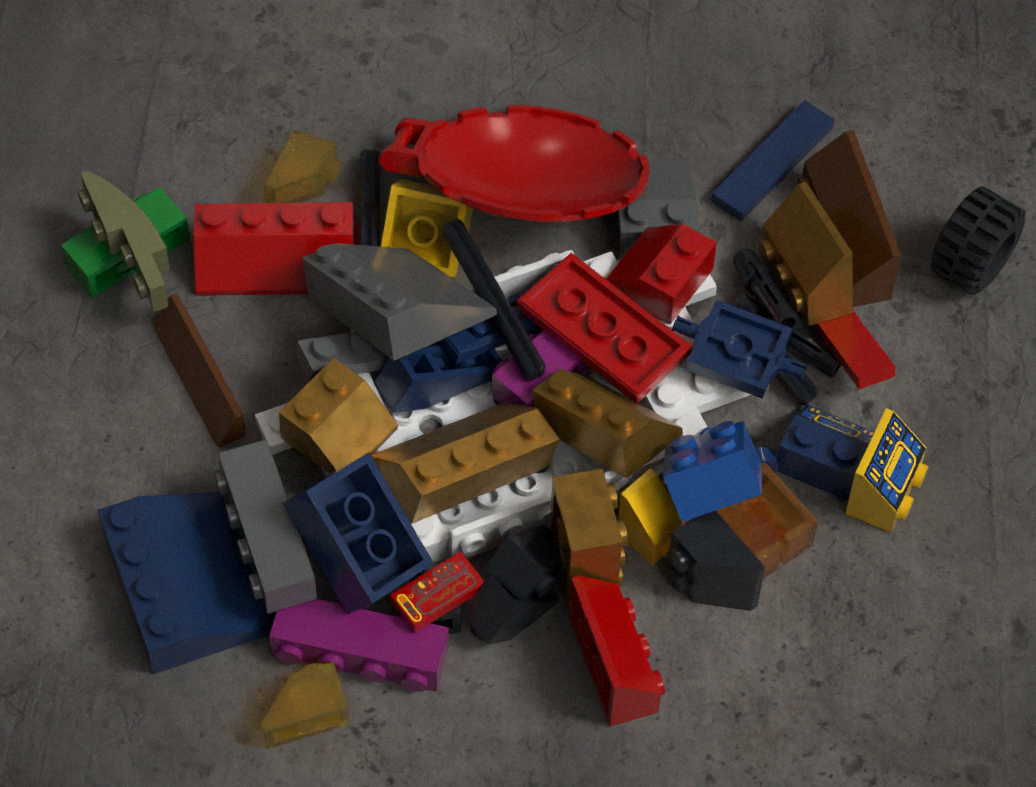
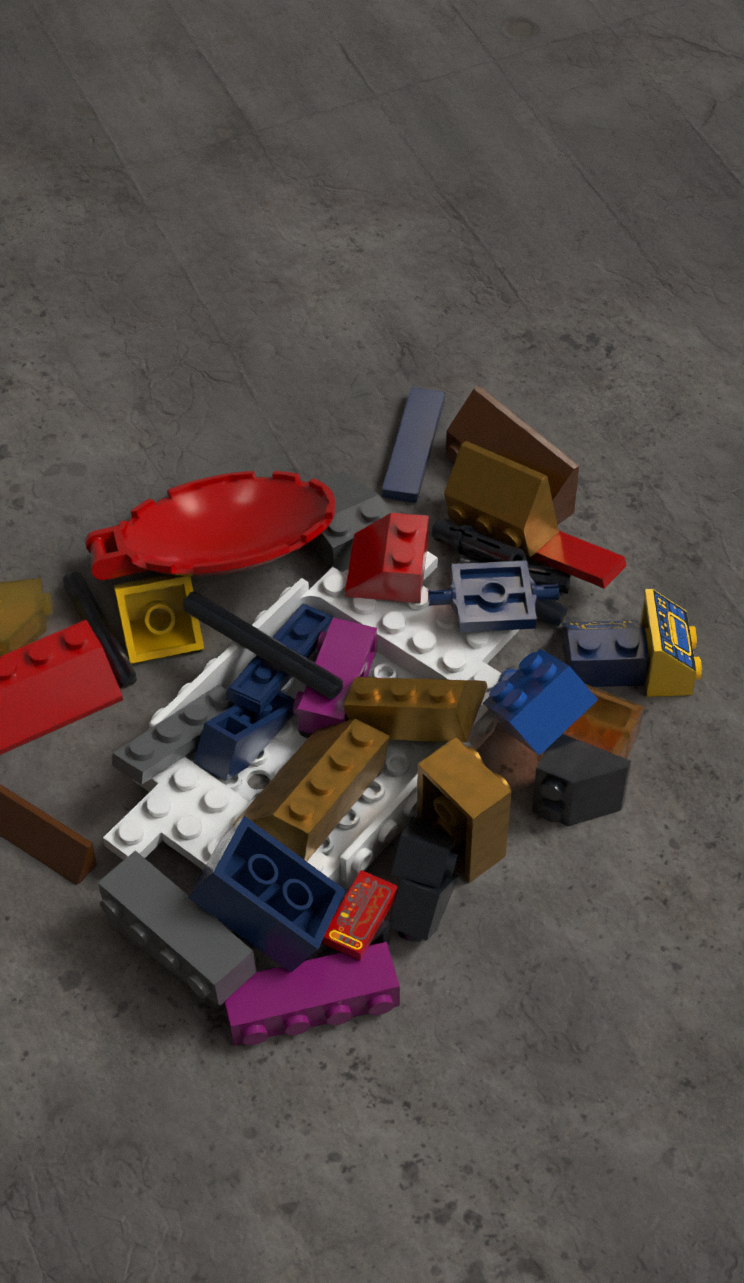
camera: 25 degrees left, 5 degrees down
dark blue slope [98,492,272,674] -> none
clear yellow slope [261,662,349,749] -> none
pearl gold slope [278,358,398,474] -> none
dark grey slope [302,243,497,361] -> none
red tile [516,252,692,404] -> none
red slope [568,575,665,727] -> none
yellow slope [618,468,684,566] -> none
black tyre [931,186,1026,295] -> none

